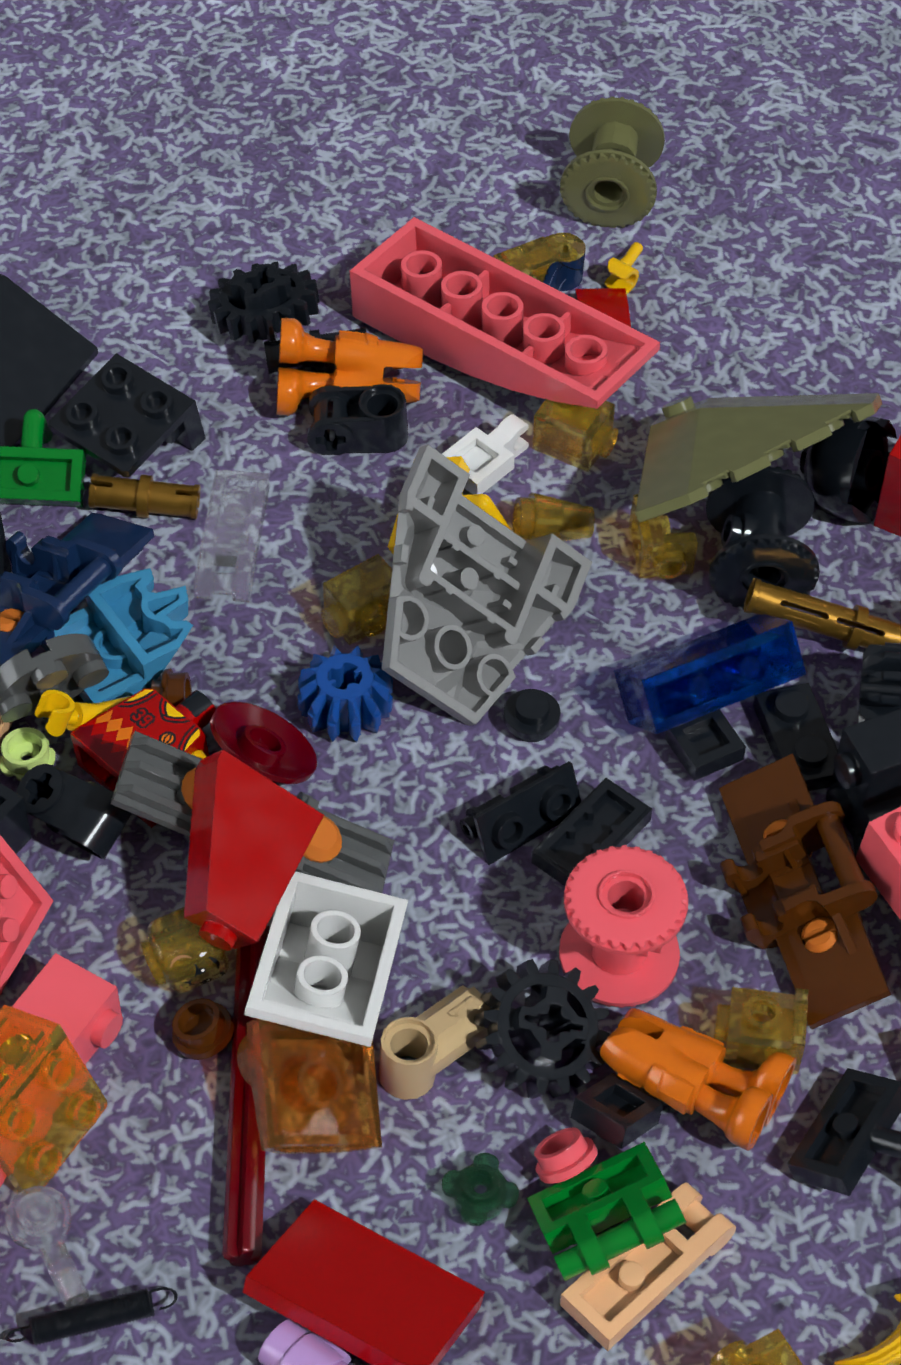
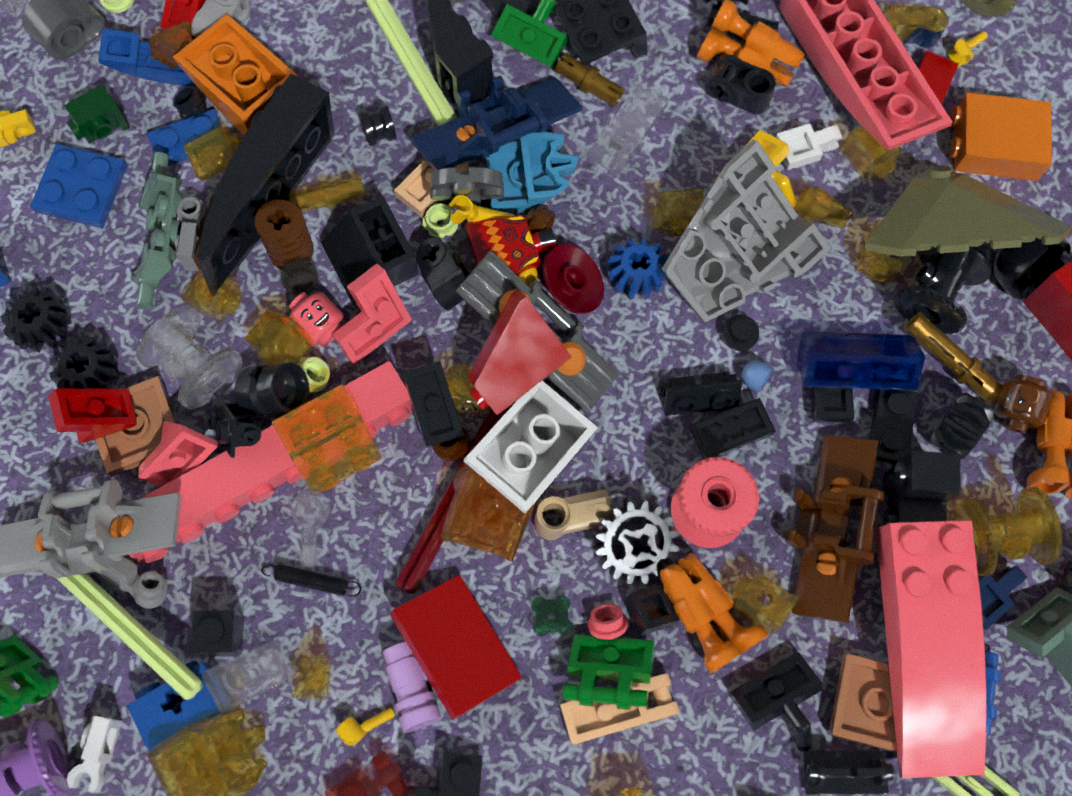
camera: 25 degrees right, 20 degrees up
none -> black plate [403,361,464,448]
none -> medium blue hinge [742,360,774,393]
none -> orange brick [949,92,1052,181]

